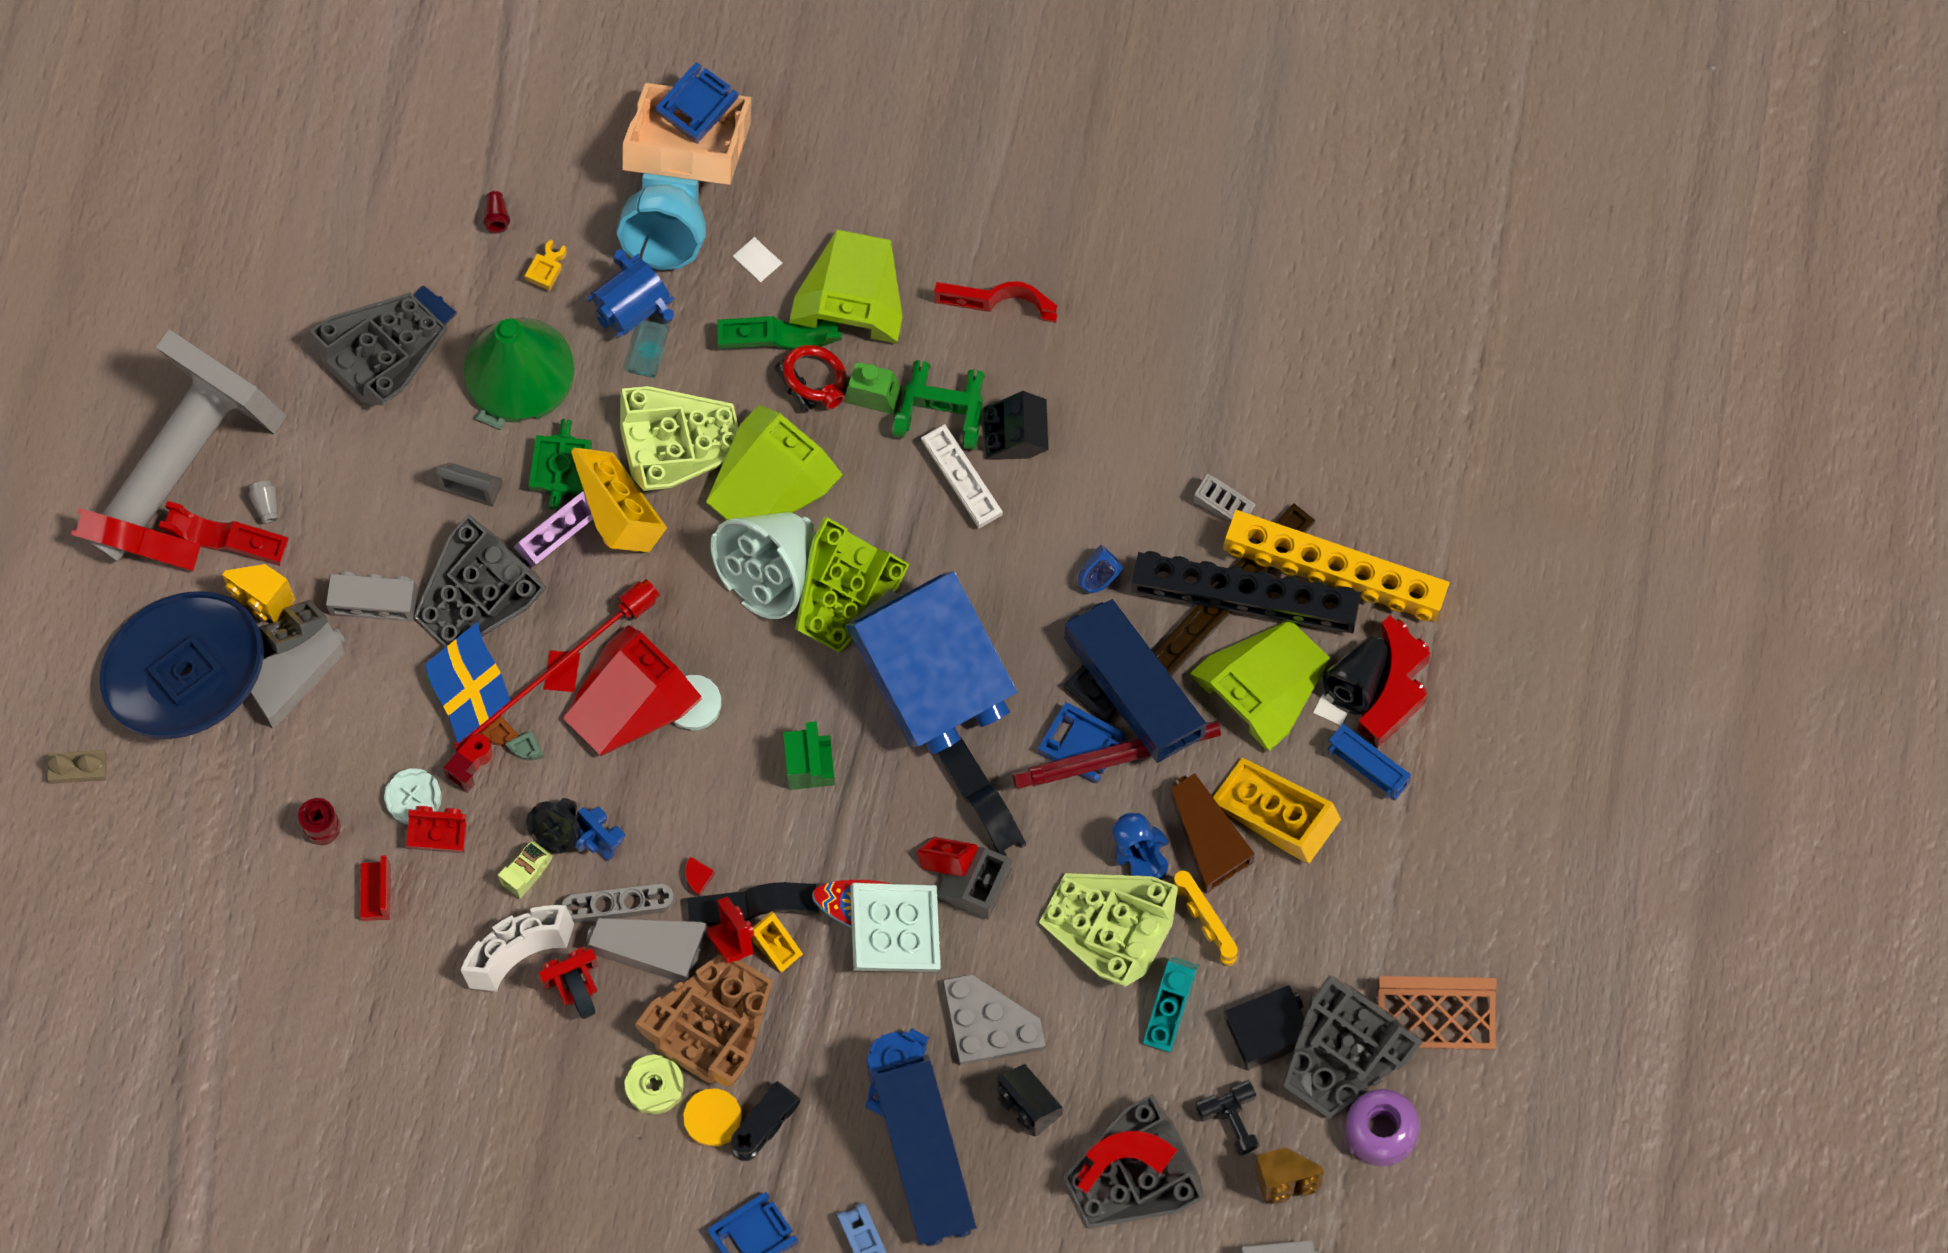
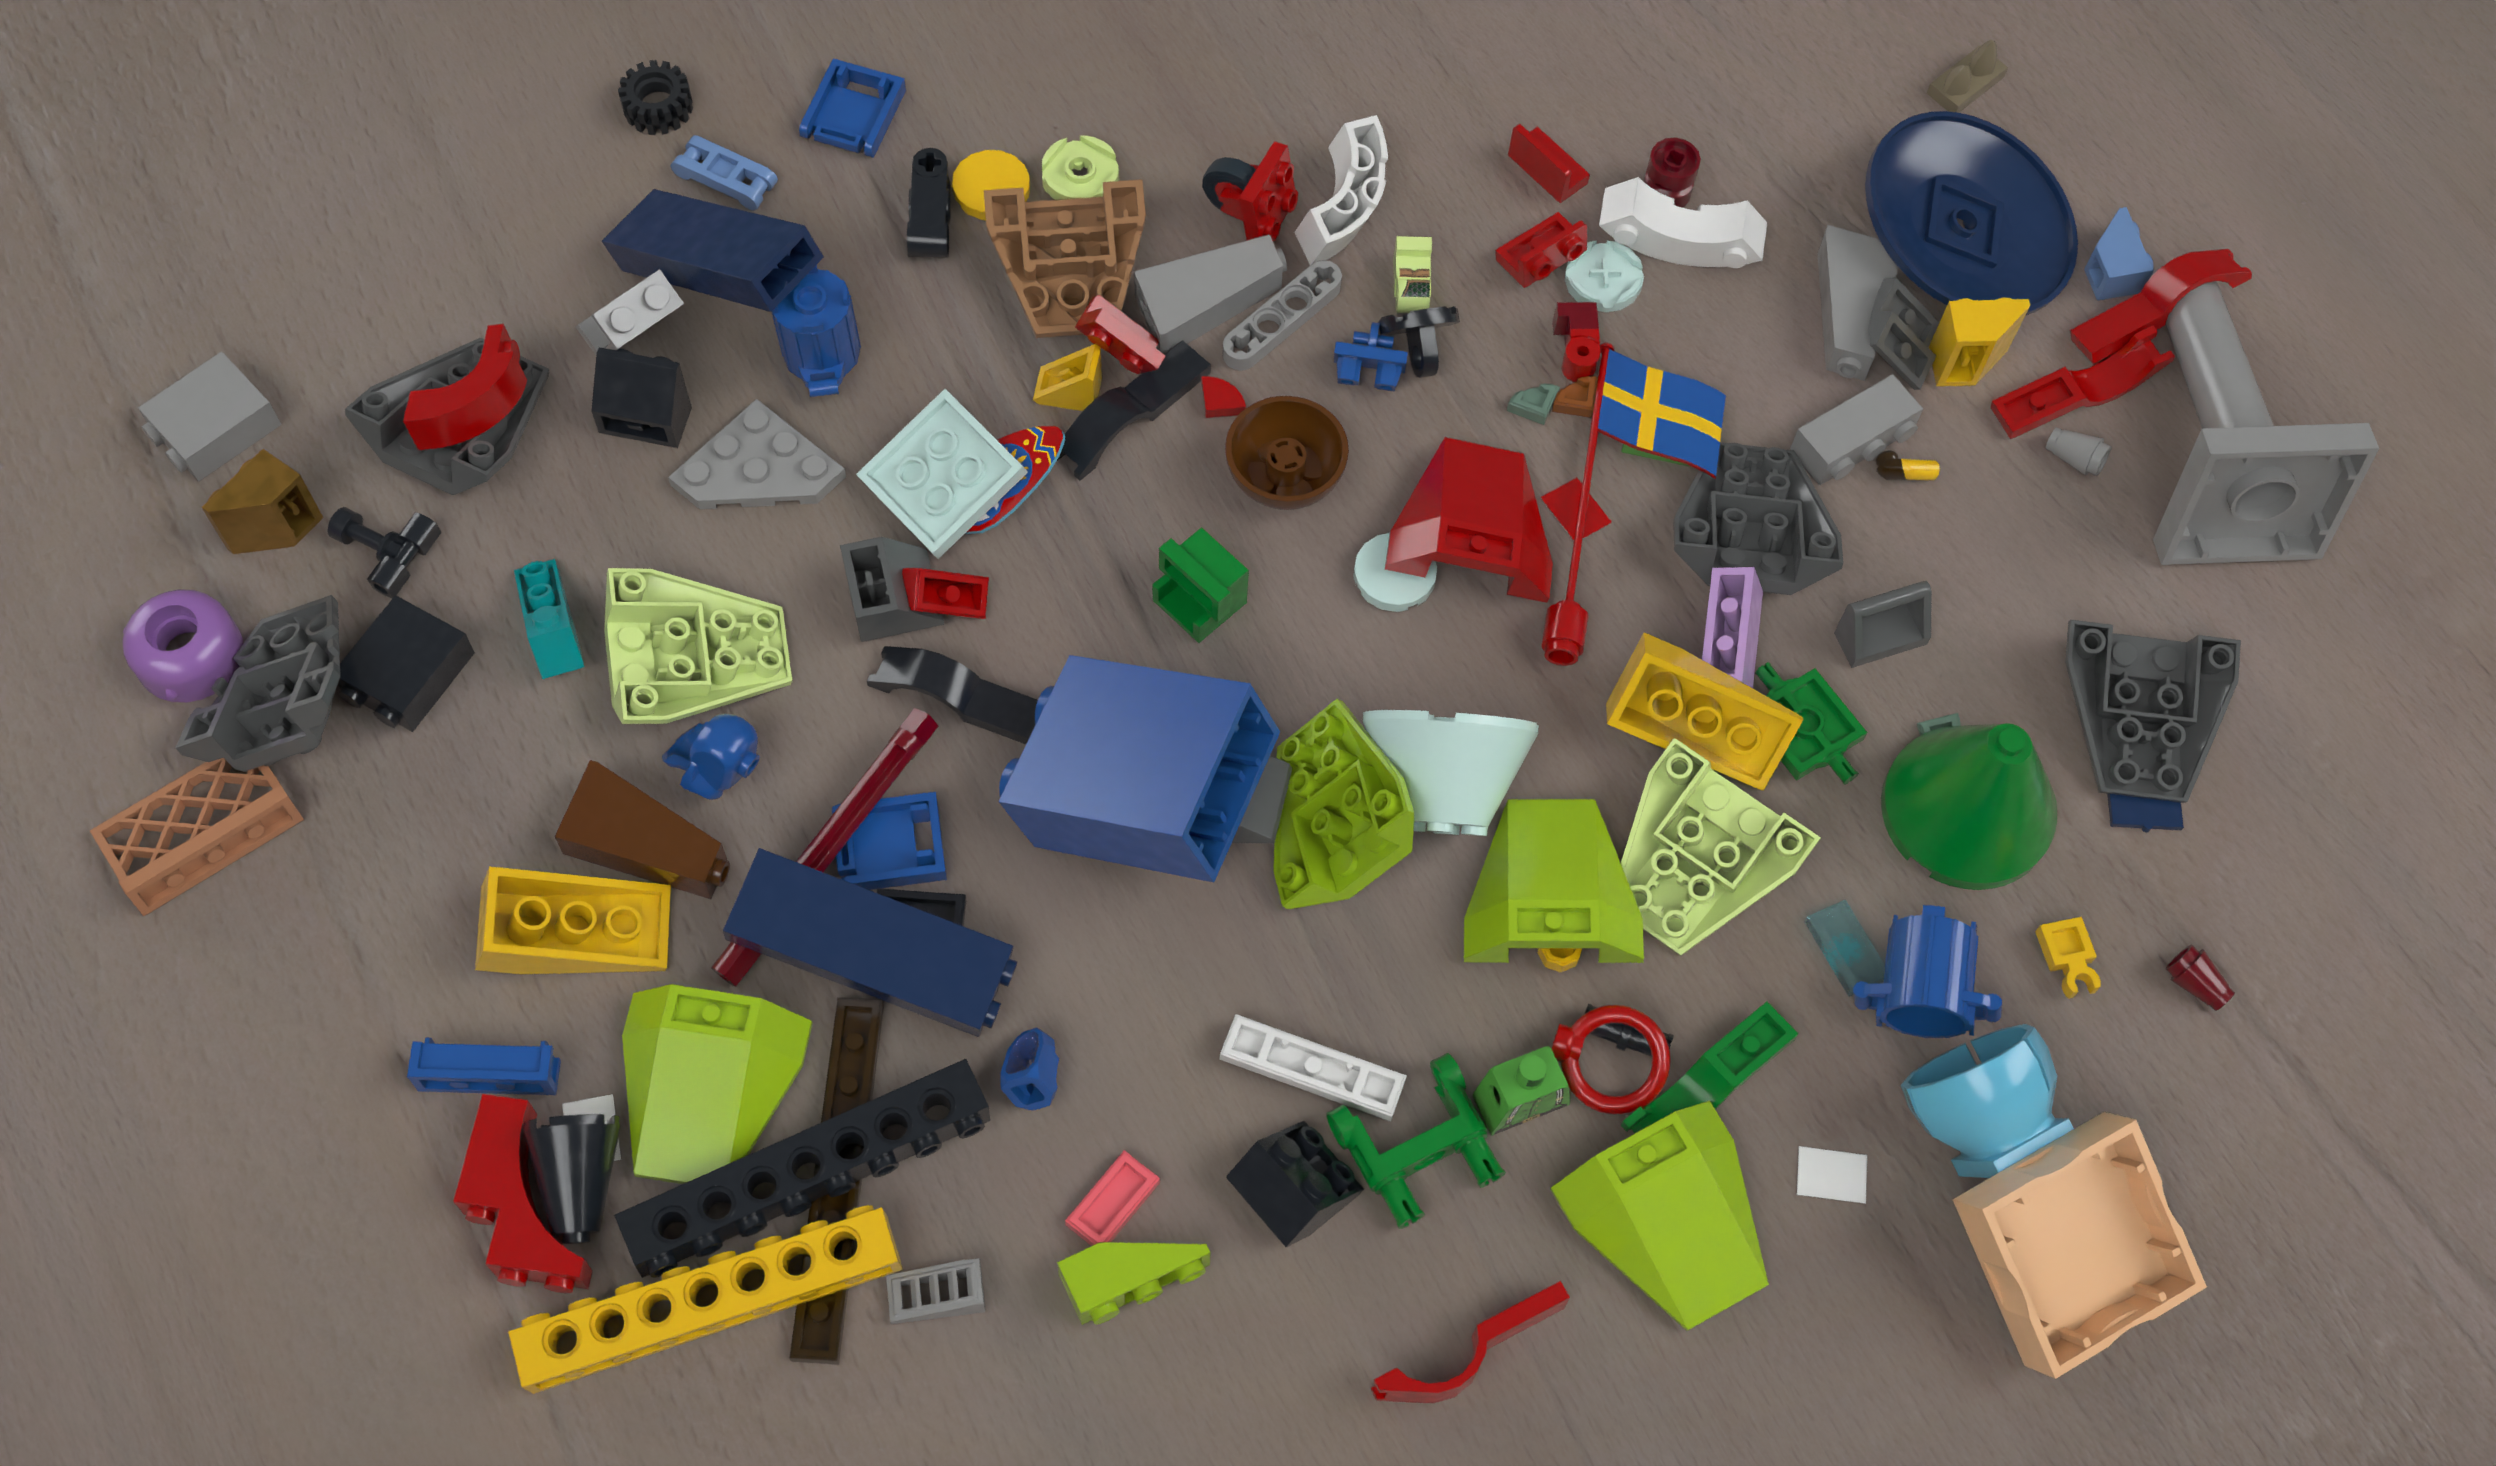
camera: 135 degrees right, 5 degrees down
blue container [655,62,739,143] -> none
yellow plate [1174,871,1238,966] -> none
none -> light grey panel [575,269,684,355]
none -> lime slope [1057,1242,1211,1325]
none -> coral tile [1065,1150,1160,1246]
none -> reddish brown piece [1225,396,1349,510]
none -> white brick [1599,177,1767,268]
none -> arm [1876,450,1940,481]
none -> medium blue slope [2084,207,2154,301]

